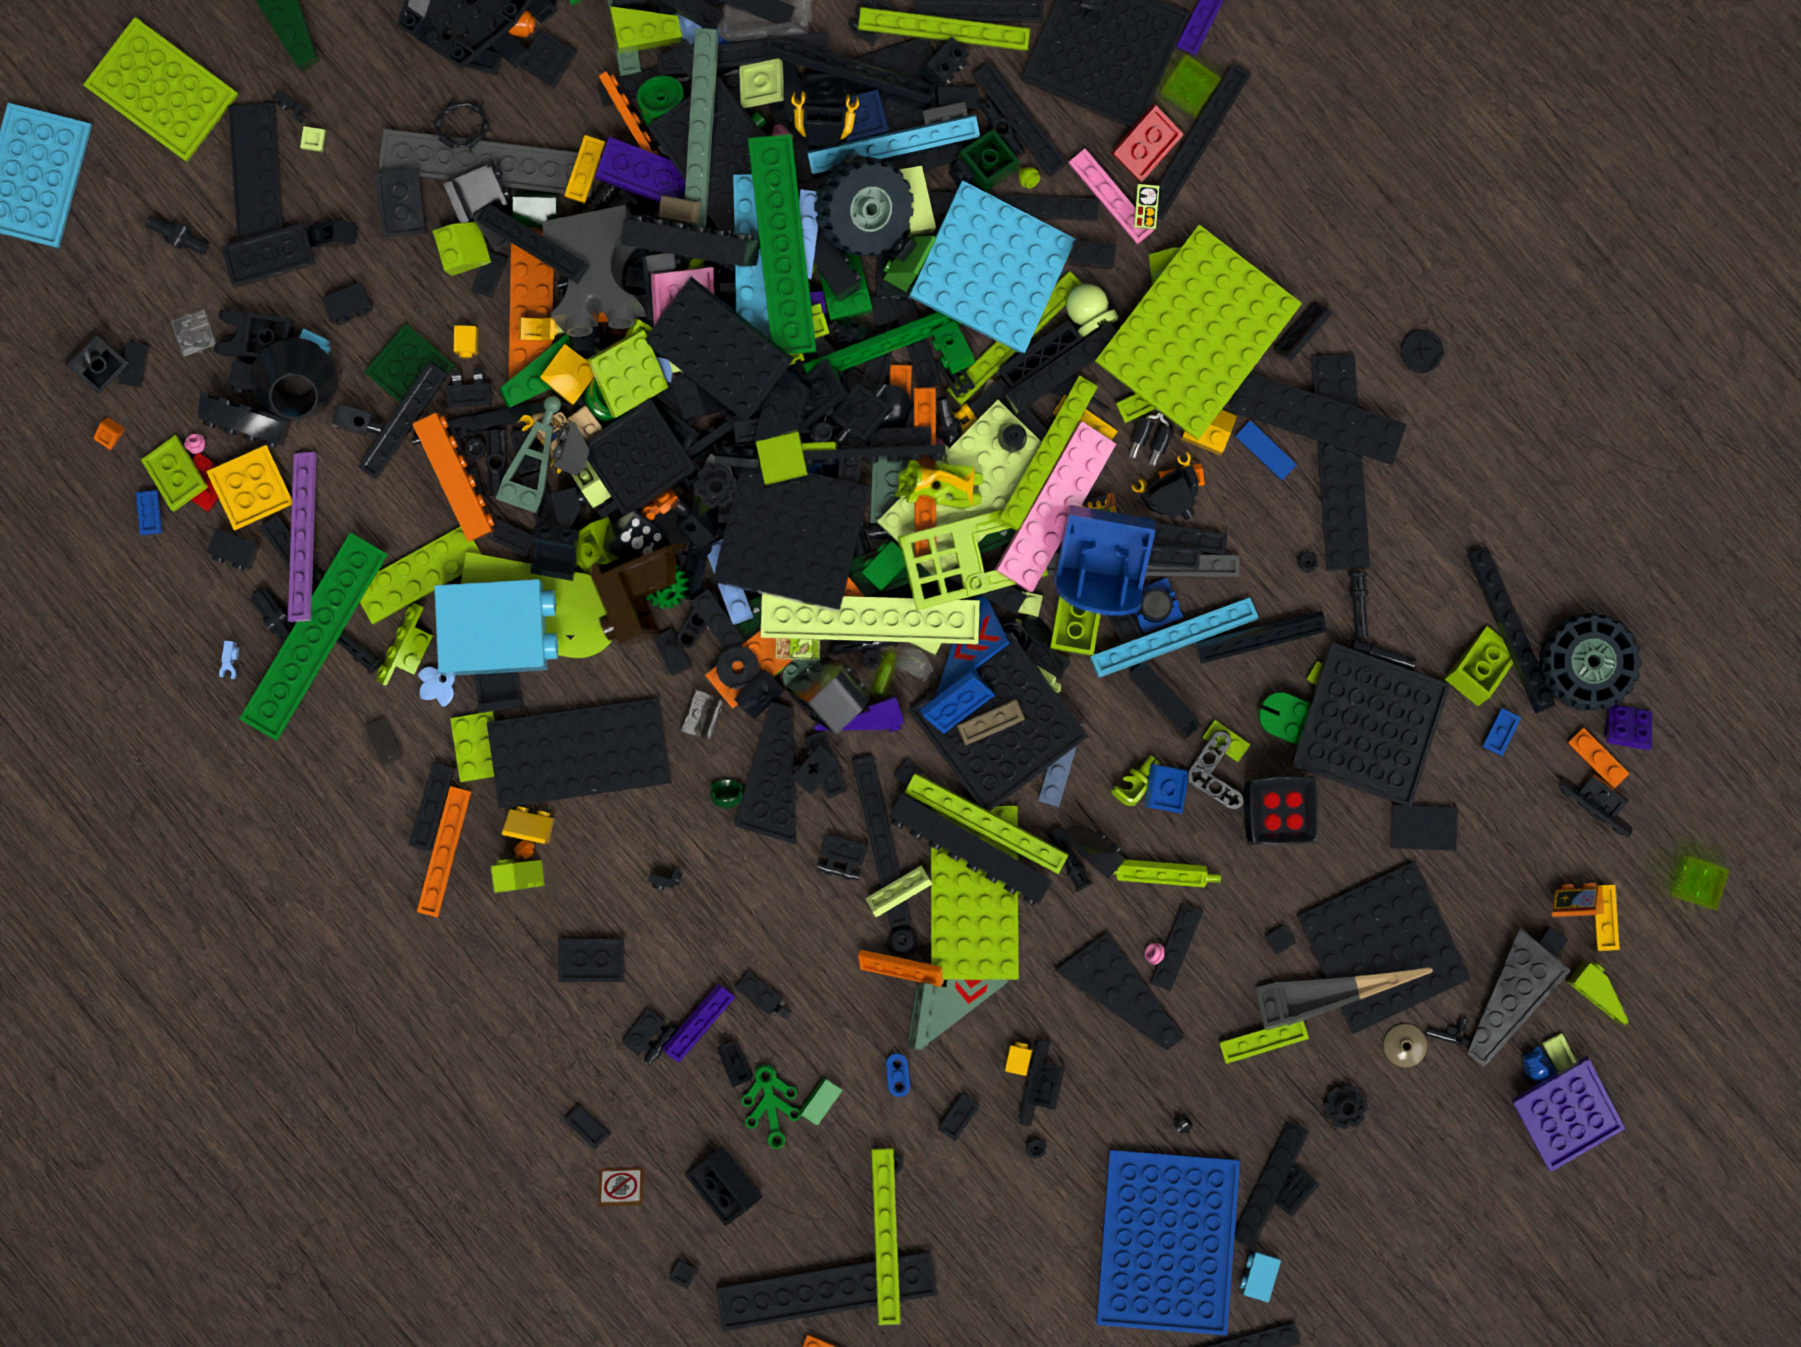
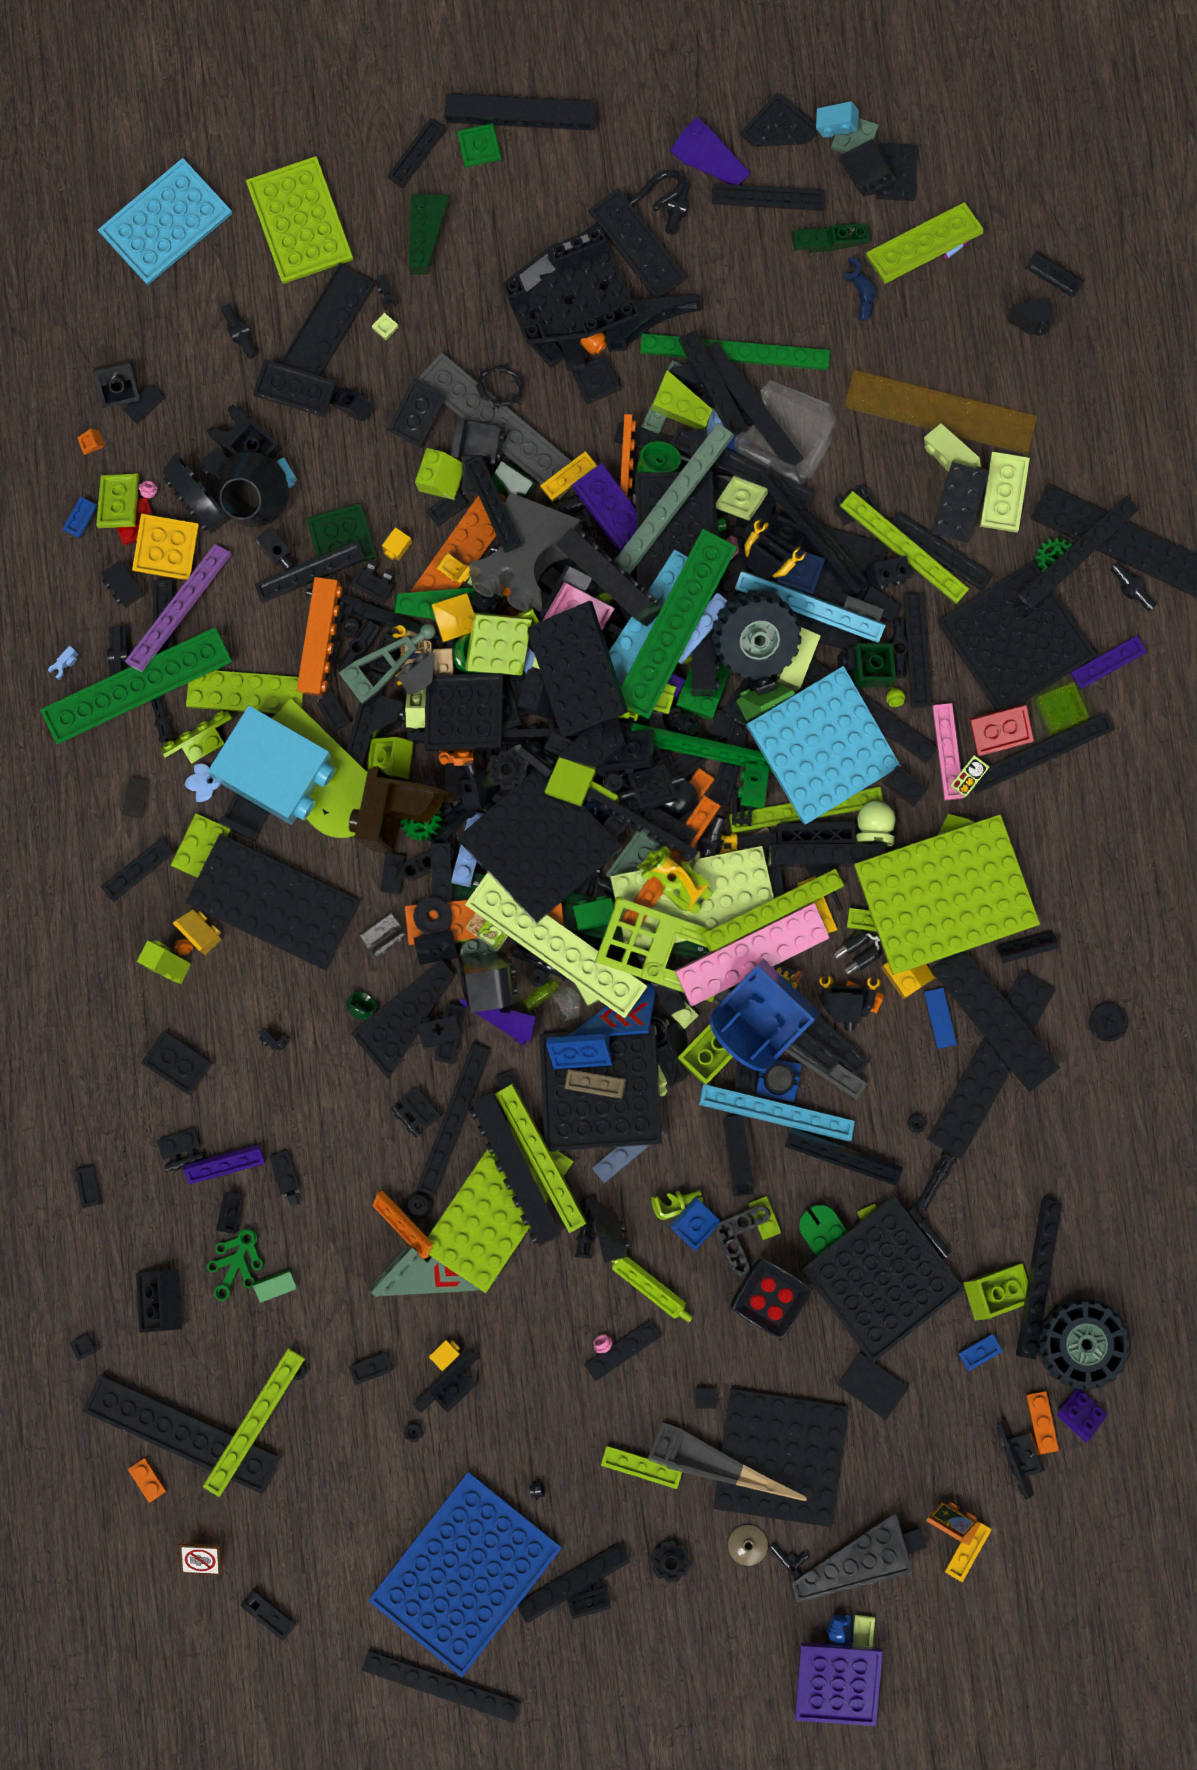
camera: 30 degrees right, 5 degrees down
clear piece [170,309,216,357] -> none
black brick [321,282,373,326] -> none
orange plate [417,786,472,918] -> none
black panel [531,523,579,581] -> none
piece [598,1168,643,1207] -> none
black slope [603,510,667,563] -> none
dark tan tile [659,195,701,224] -> none
yellowish green plate [865,866,932,917] -> none
blue plate [886,1053,910,1097] -> none
black cone [998,423,1027,452] -> none
black wing [1055,932,1184,1051] -> none
medium azure brick [1239,1250,1281,1302] -> none
lime slope [1566,961,1628,1025] -> none
clear neon green brick [1670,856,1730,911] -> none

